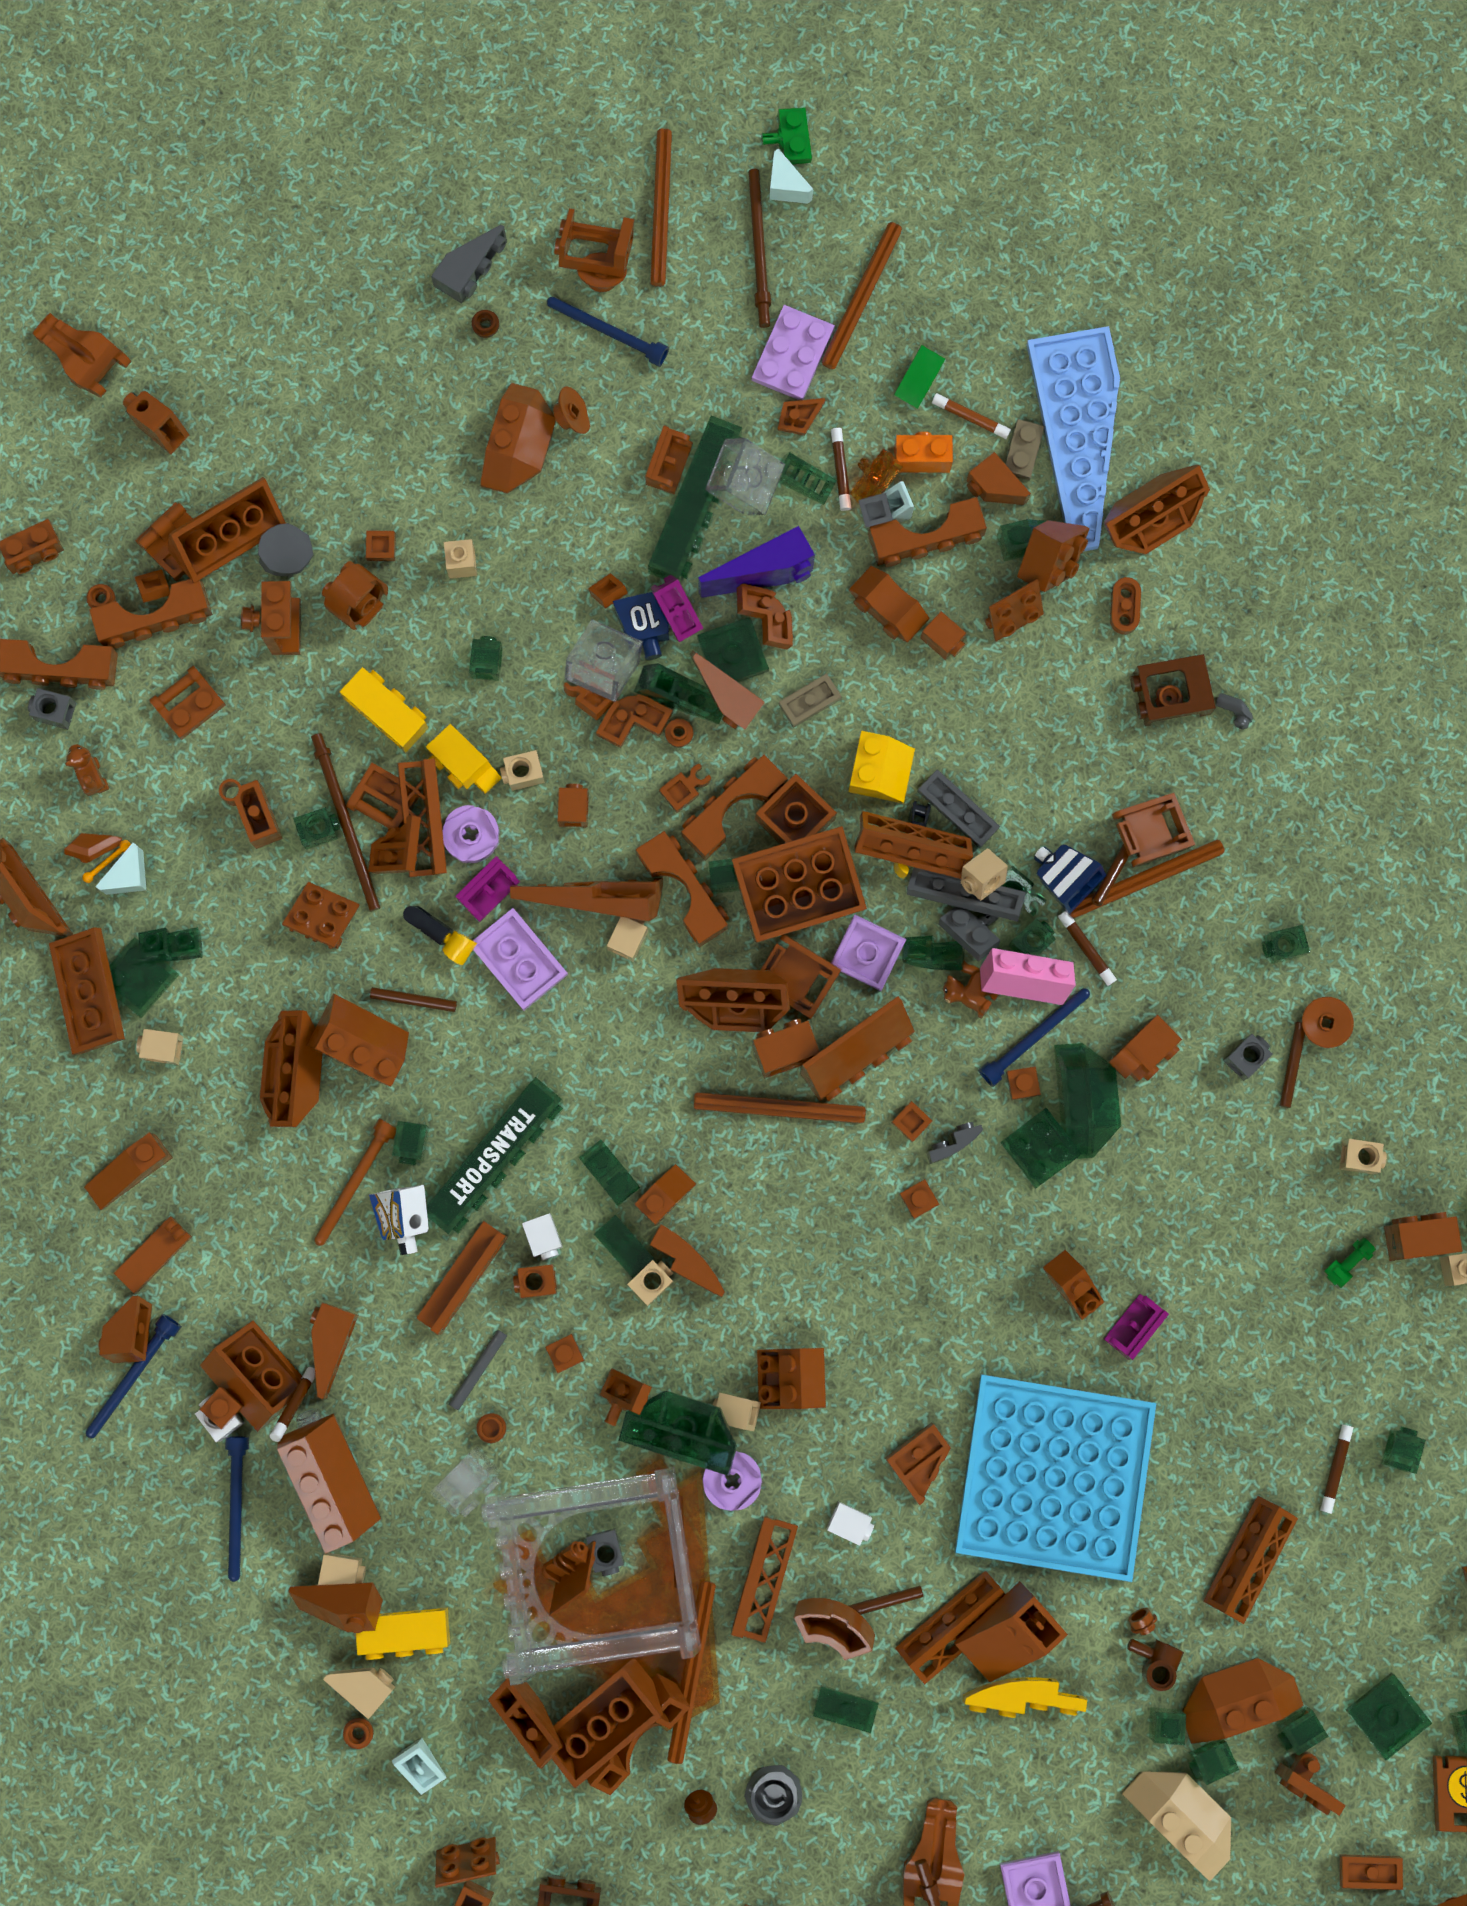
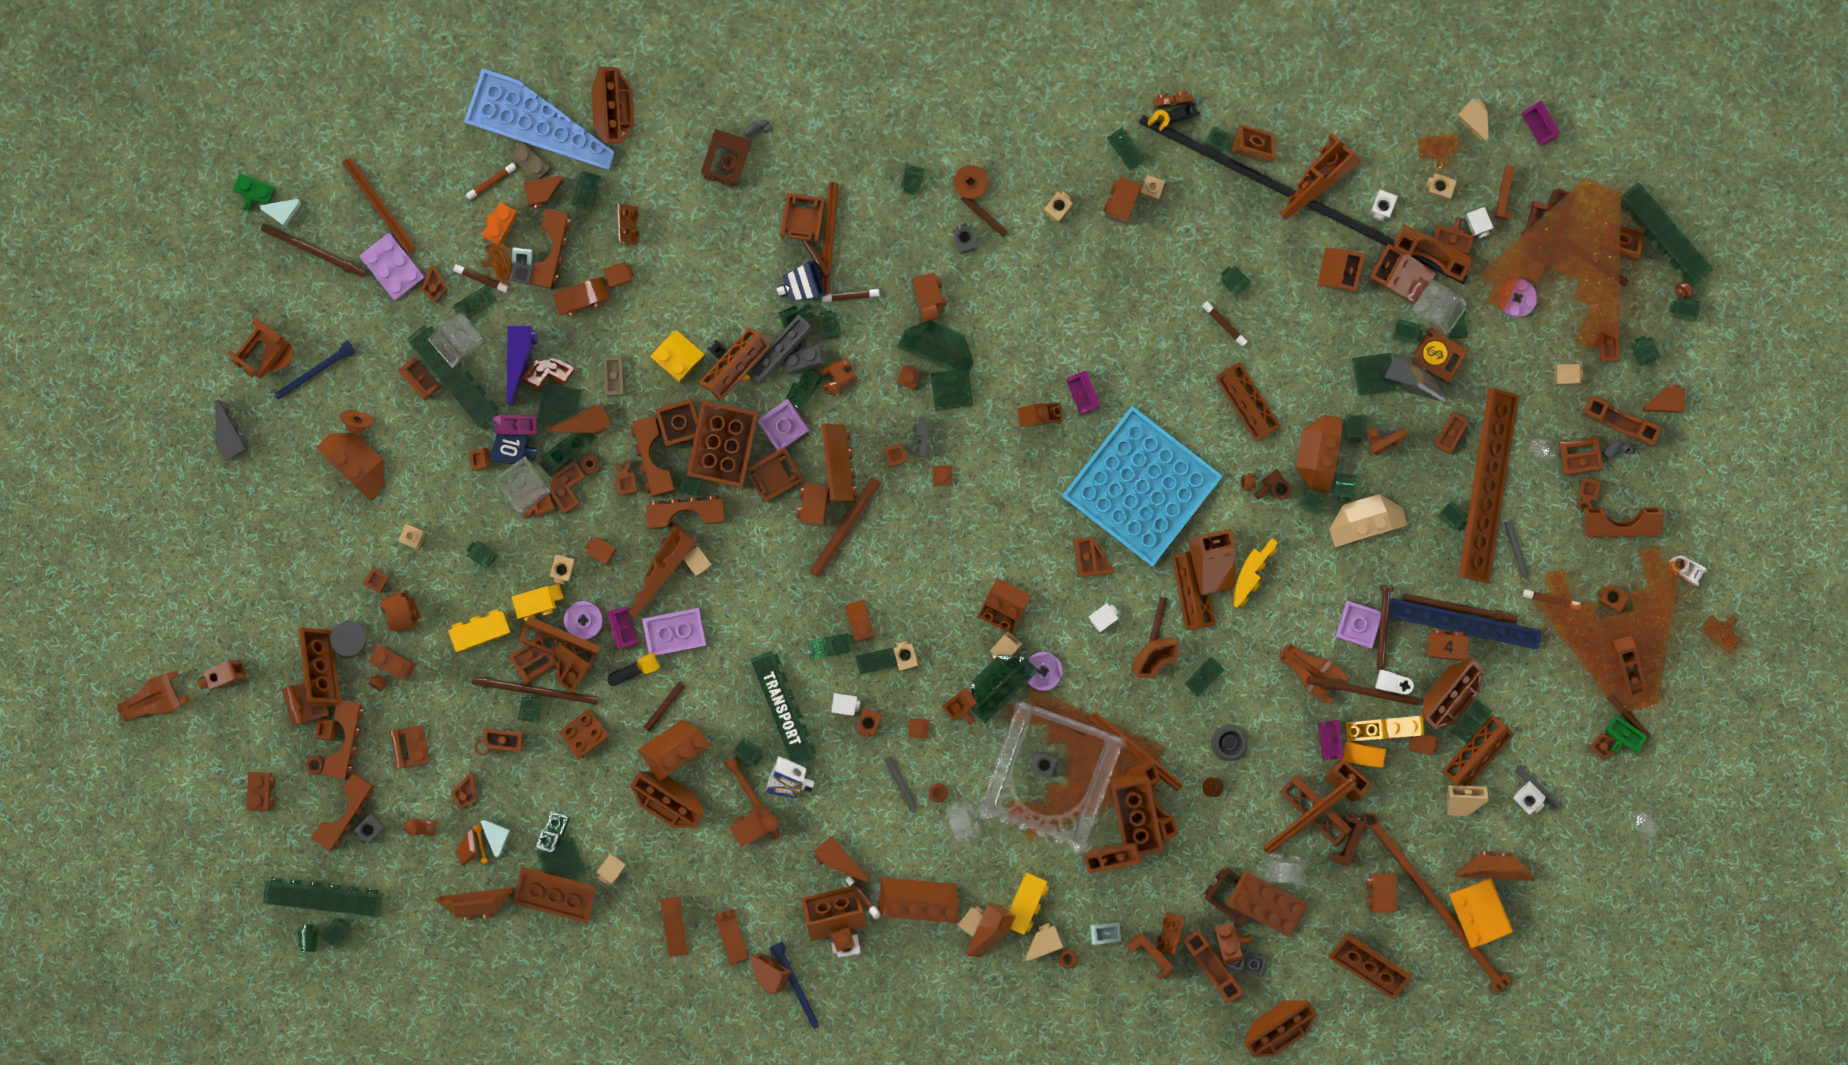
camera: 60 degrees left, 5 degrees up
dark blue piece [225,1436,249,1582] -> none
dark orange fence [417,1221,508,1335] -> none
reddish brown plate [472,310,499,338] -> none
dark orange hinge [542,1541,596,1617] -> none
dark orange slope [650,1224,725,1298] -> none
dark orange axle [651,128,672,287] -> none
dark orange wedge [676,968,790,1032] -> none
dark orange fence [731,1516,798,1643] -> none
green slope [894,345,945,409] -> none
dark grey plate [917,769,1000,849] -> none
tan brick [961,848,1008,901] -> none
dark blue piece [978,988,1090,1087] -> none
bright pink brick [980,948,1076,1005] -> none
dark orange slope [1017,520,1090,592] -> none
dark orange plate [1110,577,1141,635] -> none
green bar [1324,1237,1376,1288] -> none
none -> dark orange piece [451,772,477,810]
none -> dark orange hinge [730,806,780,848]
none -> dark orange panel [1125,932,1174,980]
none -> dark grey slope [1384,356,1446,402]

